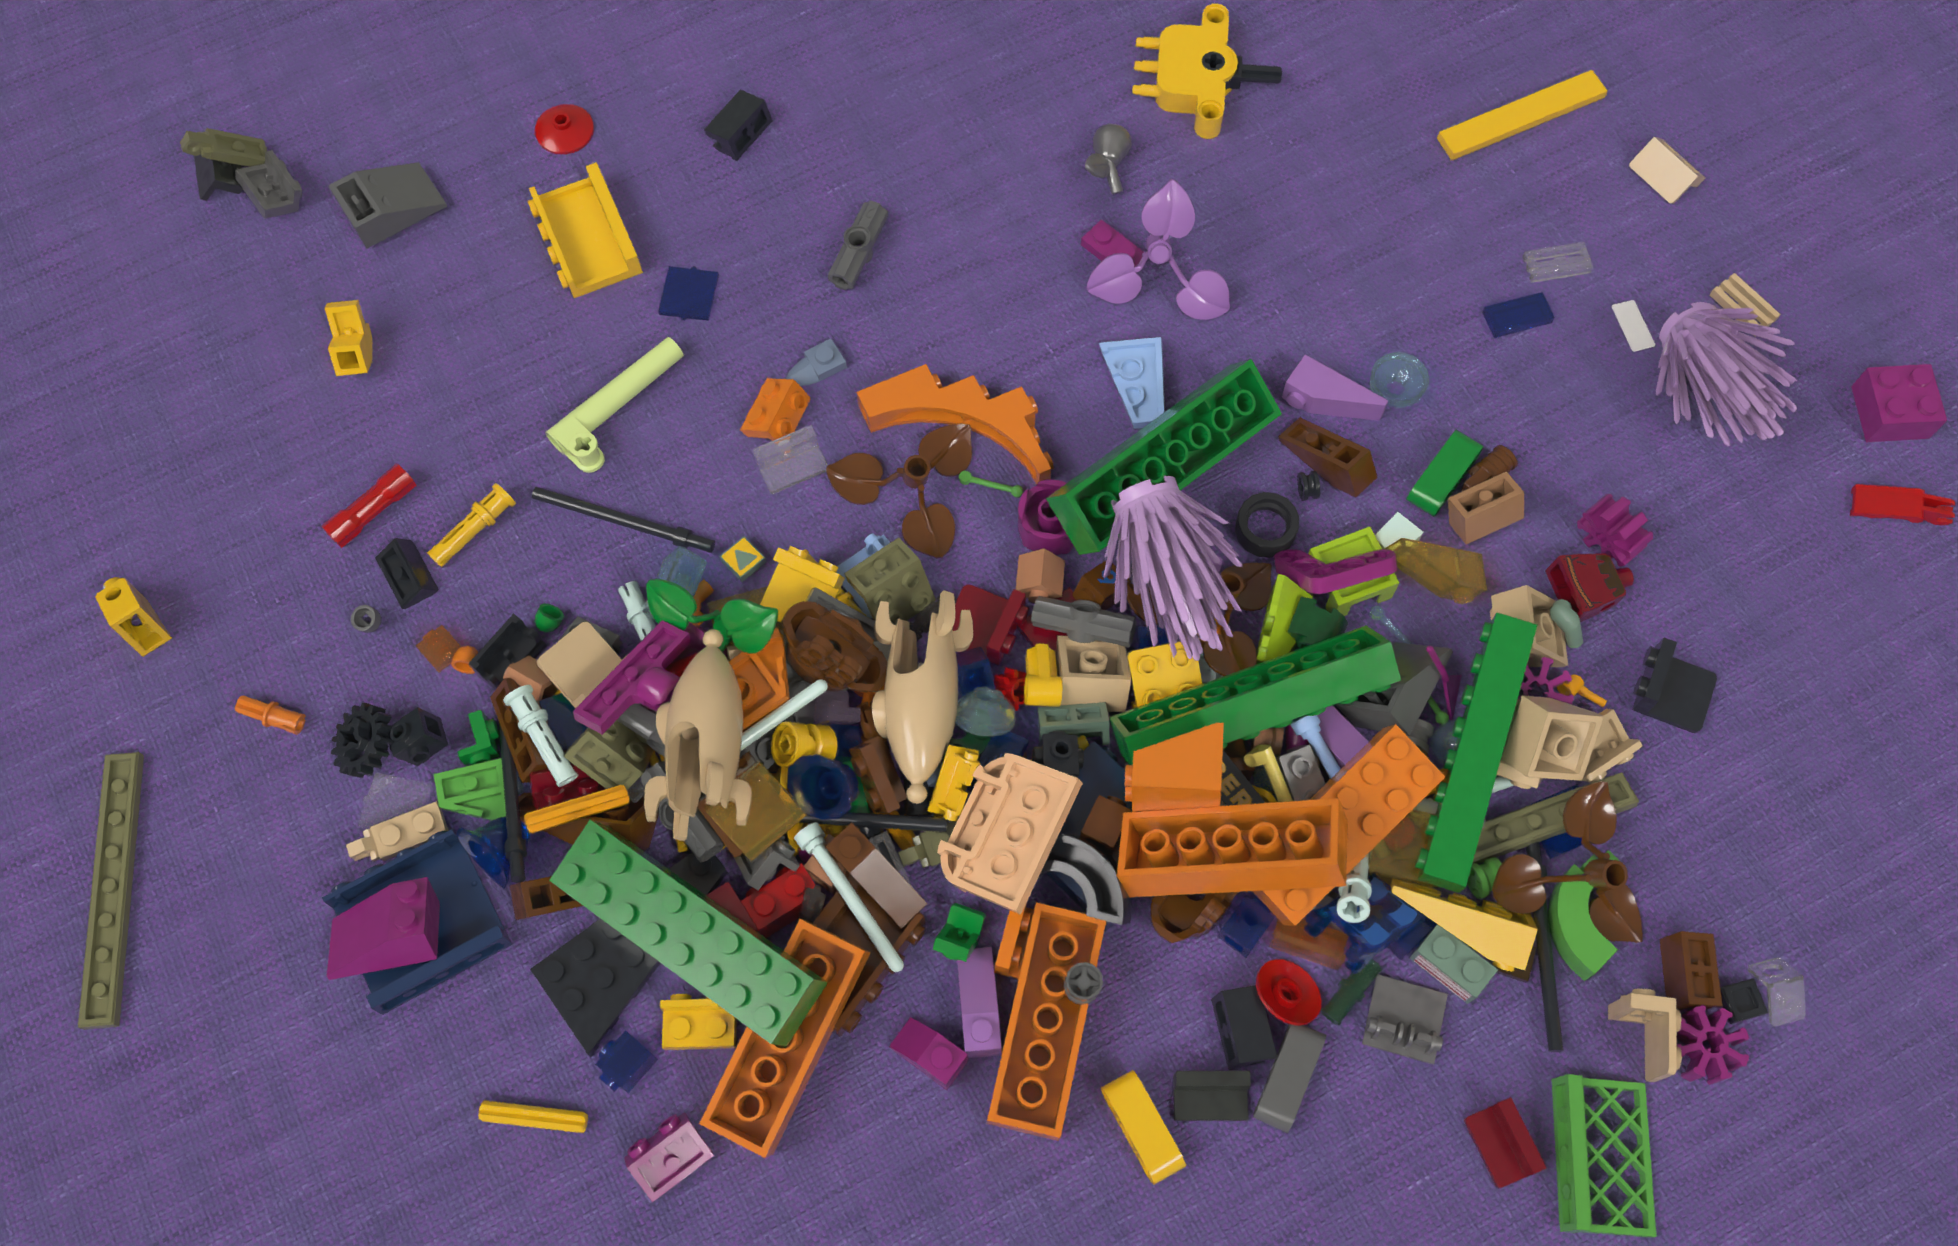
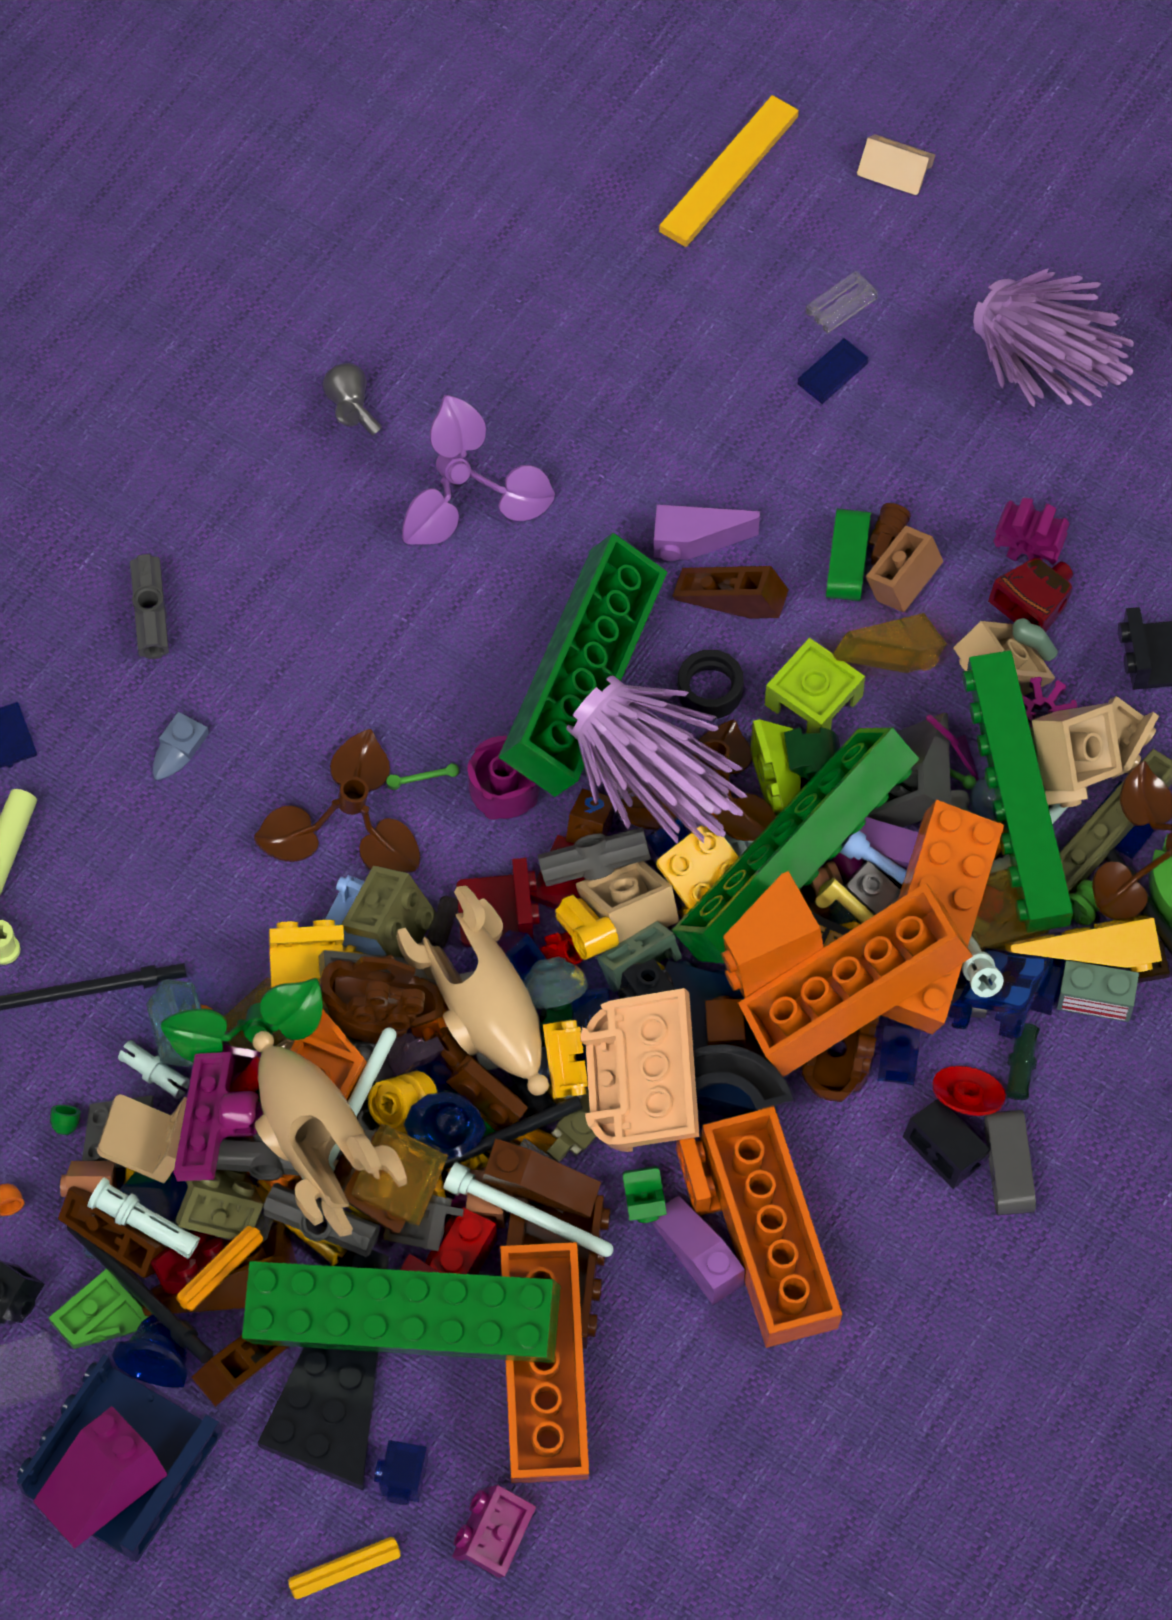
camera: 30 degrees left, 5 degrees down
tan hinge [346,801,448,861] -> none
green bracket [457,710,500,766] -> none
black hinge [469,613,547,690] -> none
yellow bracket [660,994,737,1050] -> none
tile [719,536,767,582] -> none
orange bracket [740,378,811,449] -> none
clear panel [752,425,828,494] -> none
clear smoke axle [798,885,826,923] -> none
orange arch [856,364,1054,484] -> none
magenta slope [889,1017,968,1091] -> none
nougat brick [1016,548,1065,603] -> none
dark grey wheel [1064,962,1103,1005] -> none
magenta plate [1081,219,1144,267] -> none
light blue wing [1099,337,1165,429] -> none
yellow beam [1100,1070,1186,1185] -> none
yellow piece [1132,3,1282,139] -> none
pearl dark grey panel [1173,1071,1251,1121] -> none
clear orange panel [1269,918,1349,970] -> none
magenta beam [1274,549,1397,594] -> none
black bush [1297,470,1321,501] -> none
flat silver hinge [1362,974,1448,1065] -> none
clear light blue hinge [1369,606,1413,644] -> none
clear light blue piece [1370,352,1429,407] -> none
light aqua panel [1375,512,1423,566] -> none
light orange hand [1557,674,1607,708] -> none
white sticker [1612,300,1655,352] -> none
tan tile [1710,273,1781,337] -> none

